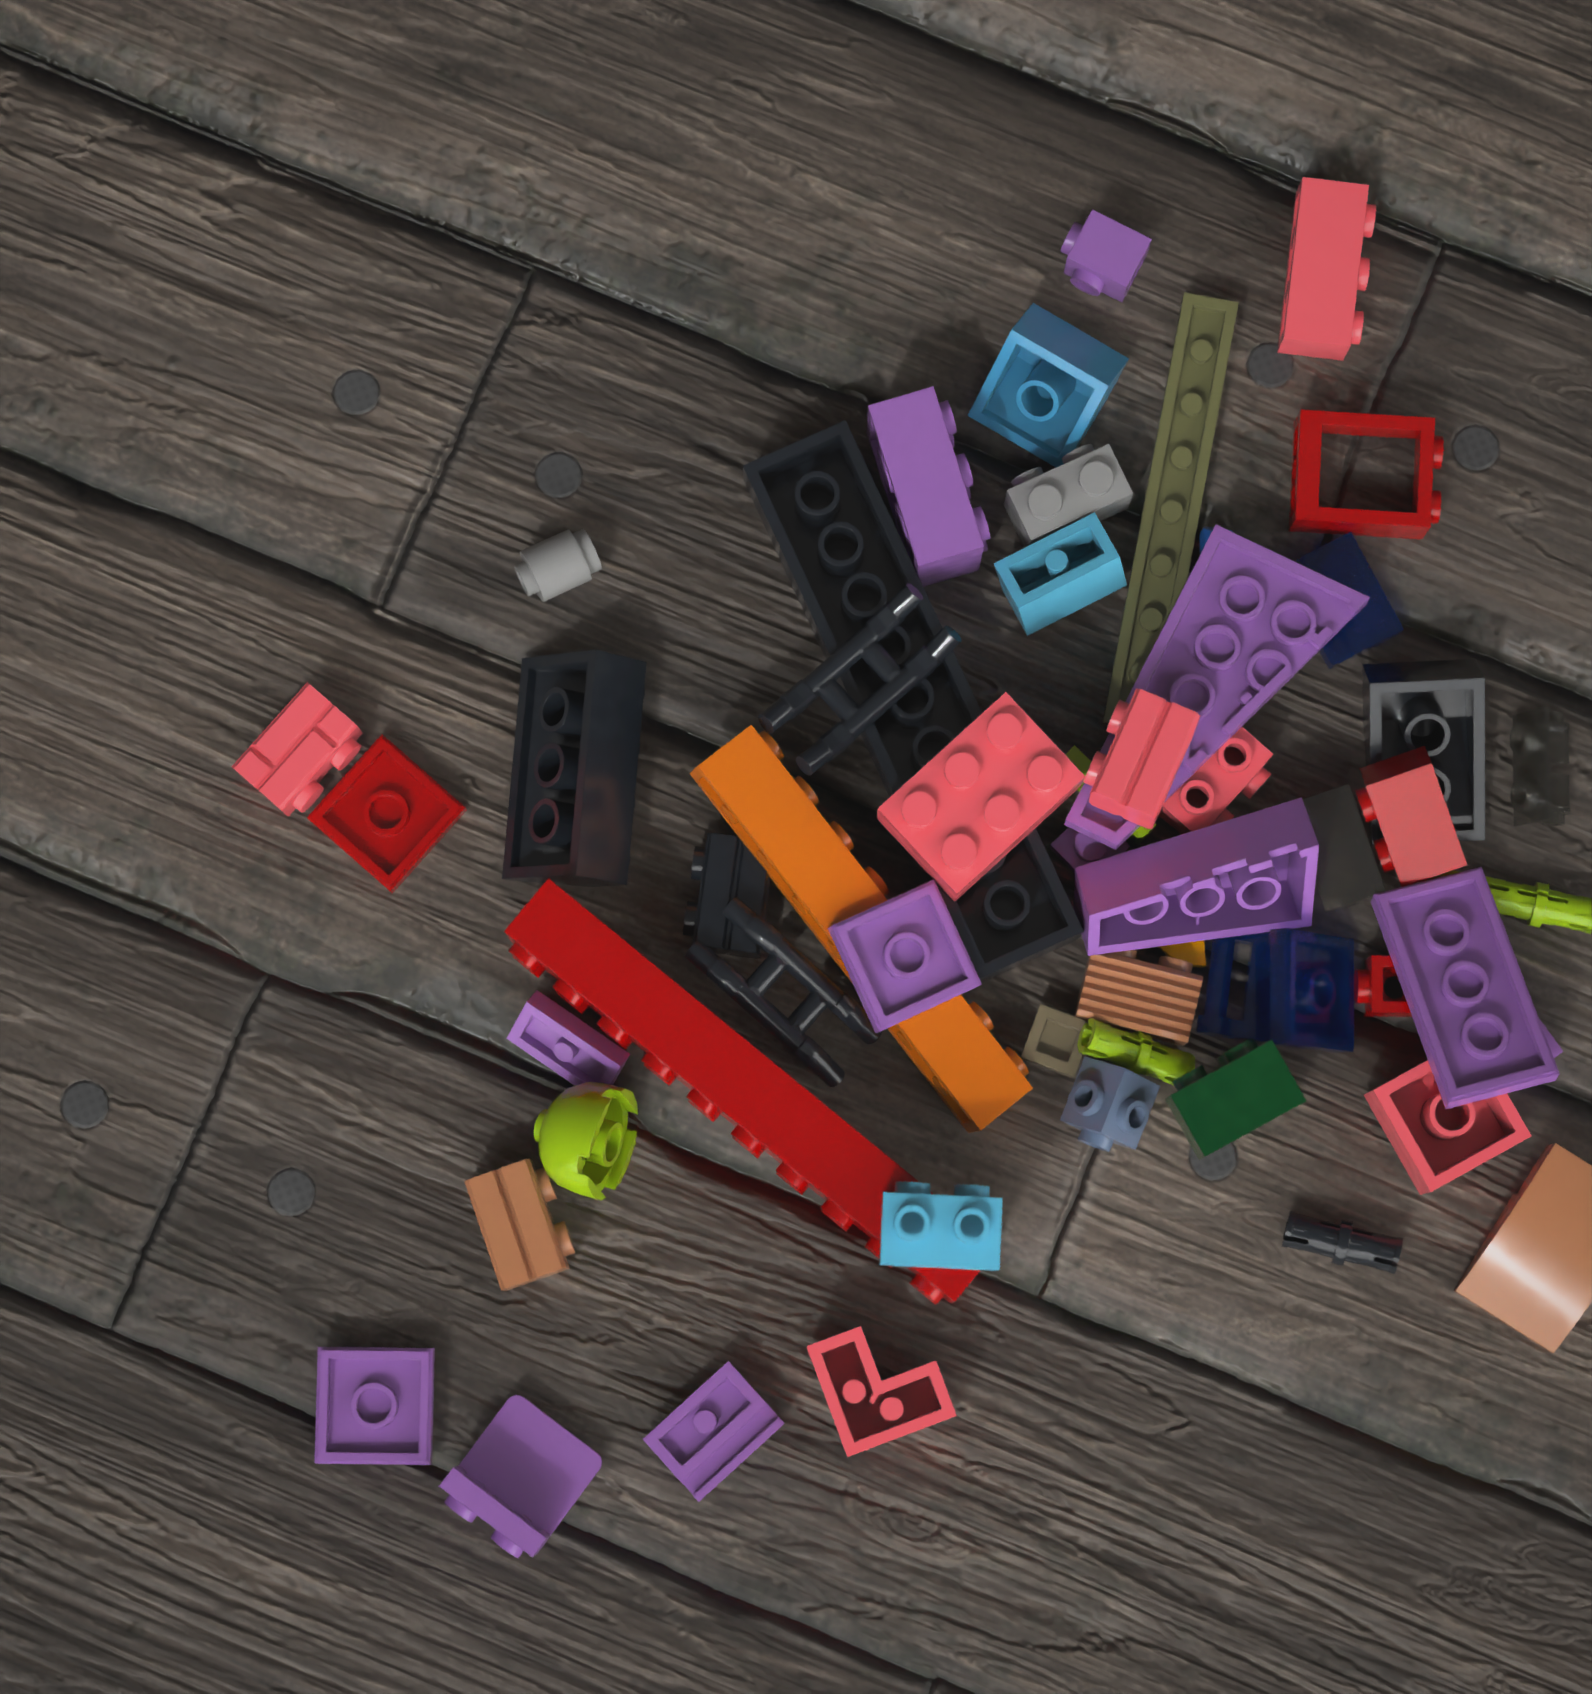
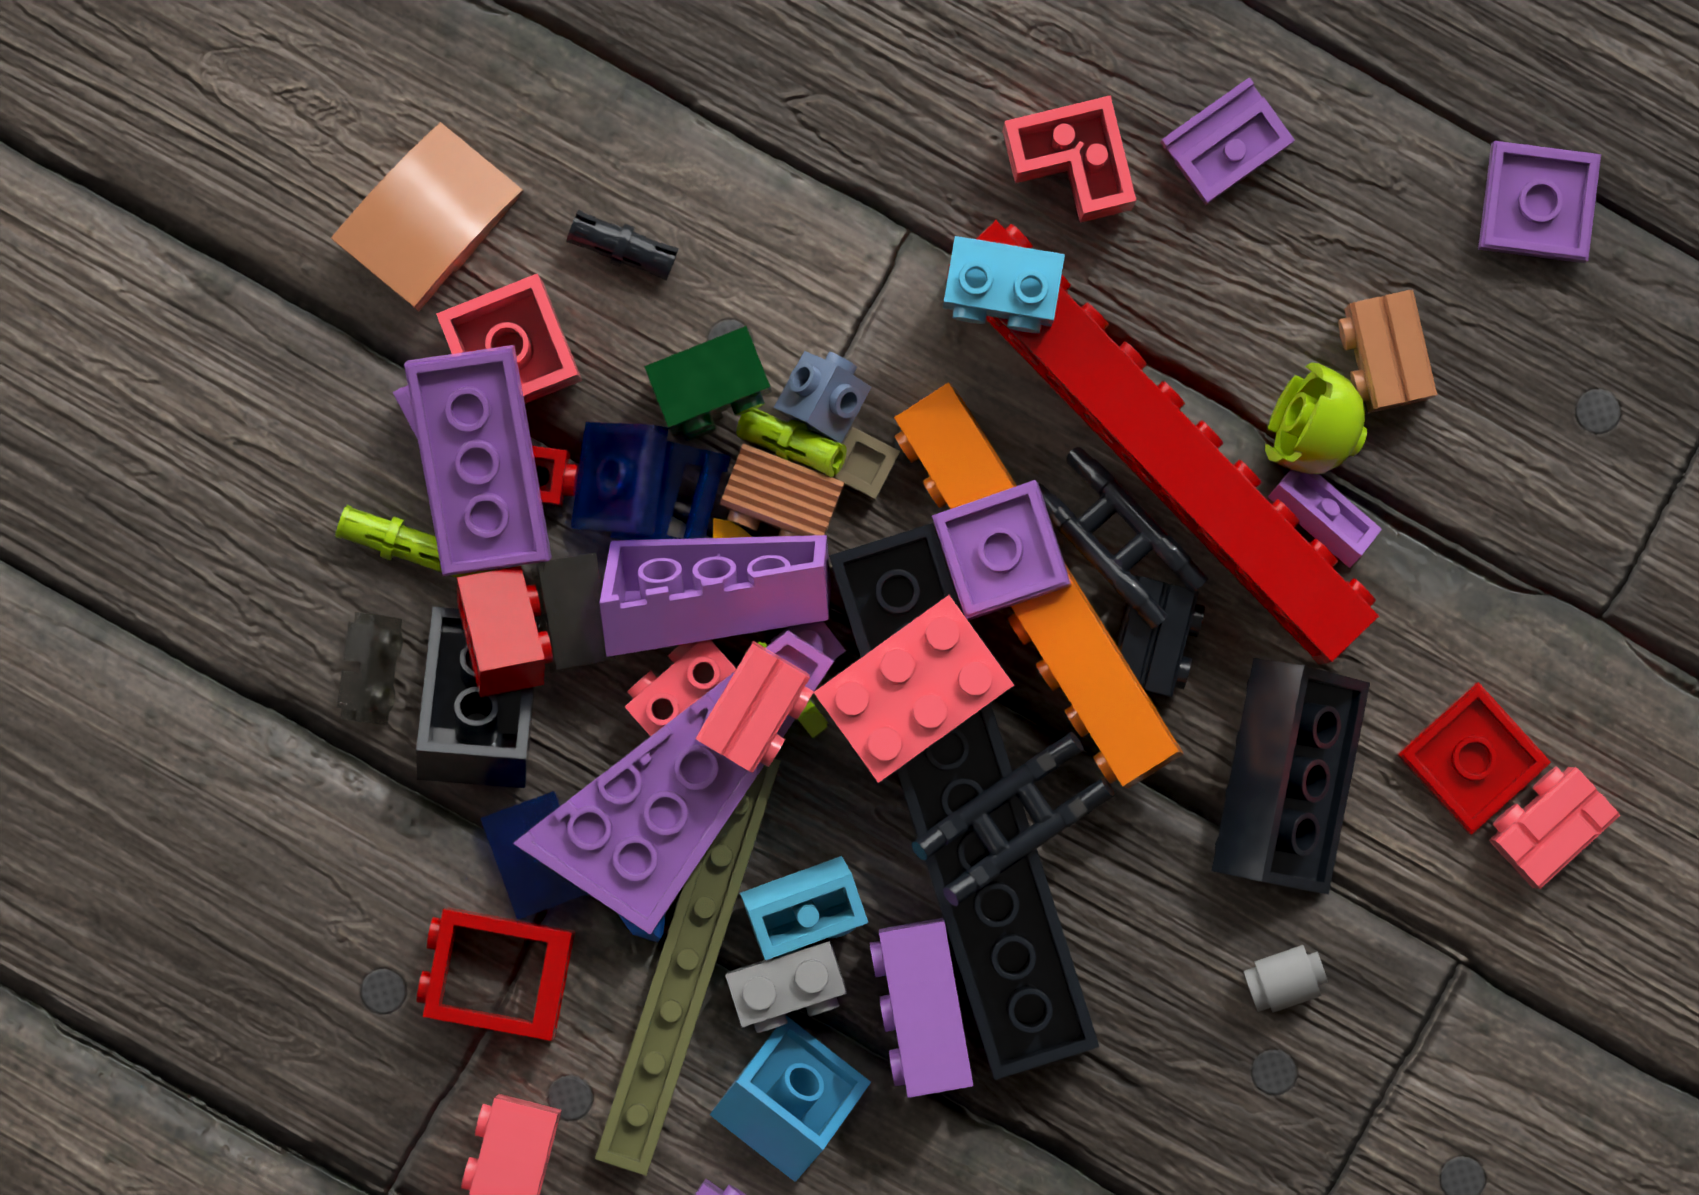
camera: 170 degrees left, 5 degrees up
medium lavender bracket [439,1395,602,1558] -> none

